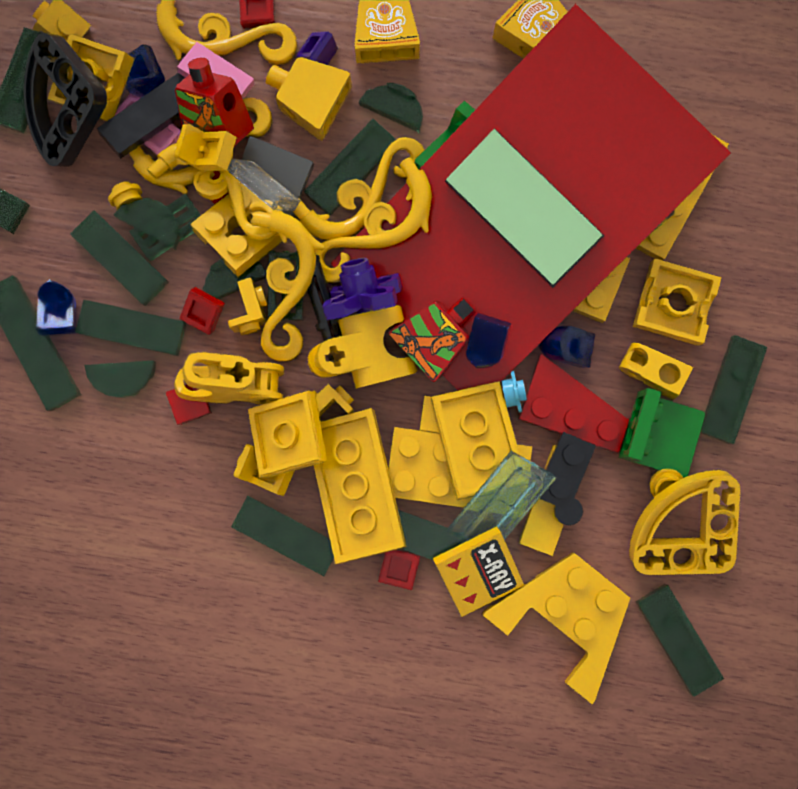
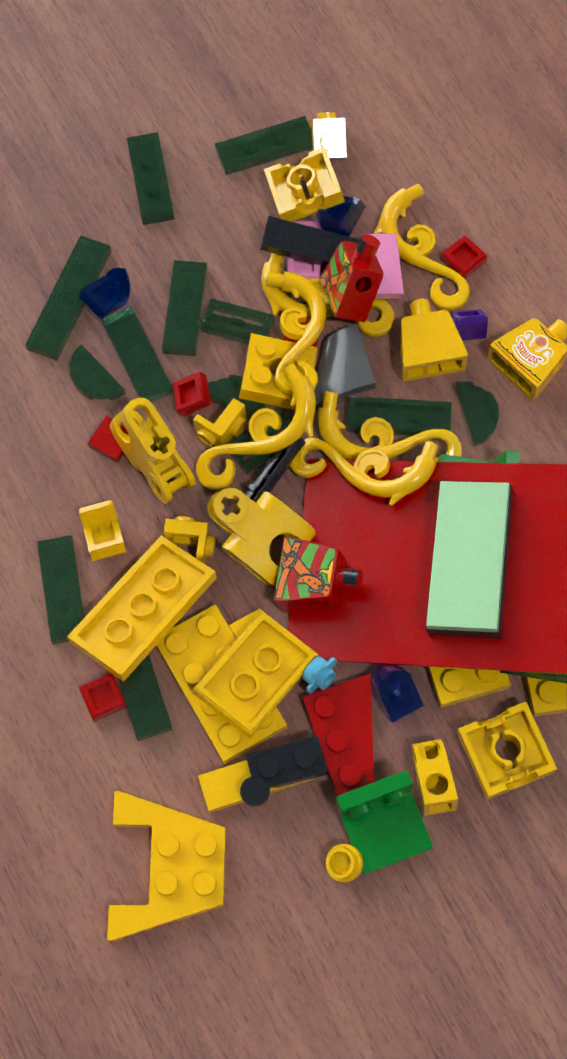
camera: 55 degrees right, 15 degrees down
black beam [24,33,107,167] -> none
yellow plate [108,181,143,212] -> none
clear green tile [114,198,180,250] -> none
yellow bracket [174,124,237,171] -> none
clear tile [227,159,301,211] -> none
yellow tile [248,390,327,478] -> none
dark purple plant [322,258,402,320] -> none
yellow tile [433,526,525,617] -> none
clear light blue piece [446,451,556,544] -> none
clear blue plate [466,313,511,369] -> none
yellow beam [629,470,740,575] -> none
clear green tile [635,584,724,697] -> none
clear green tile [700,335,768,444] -> none

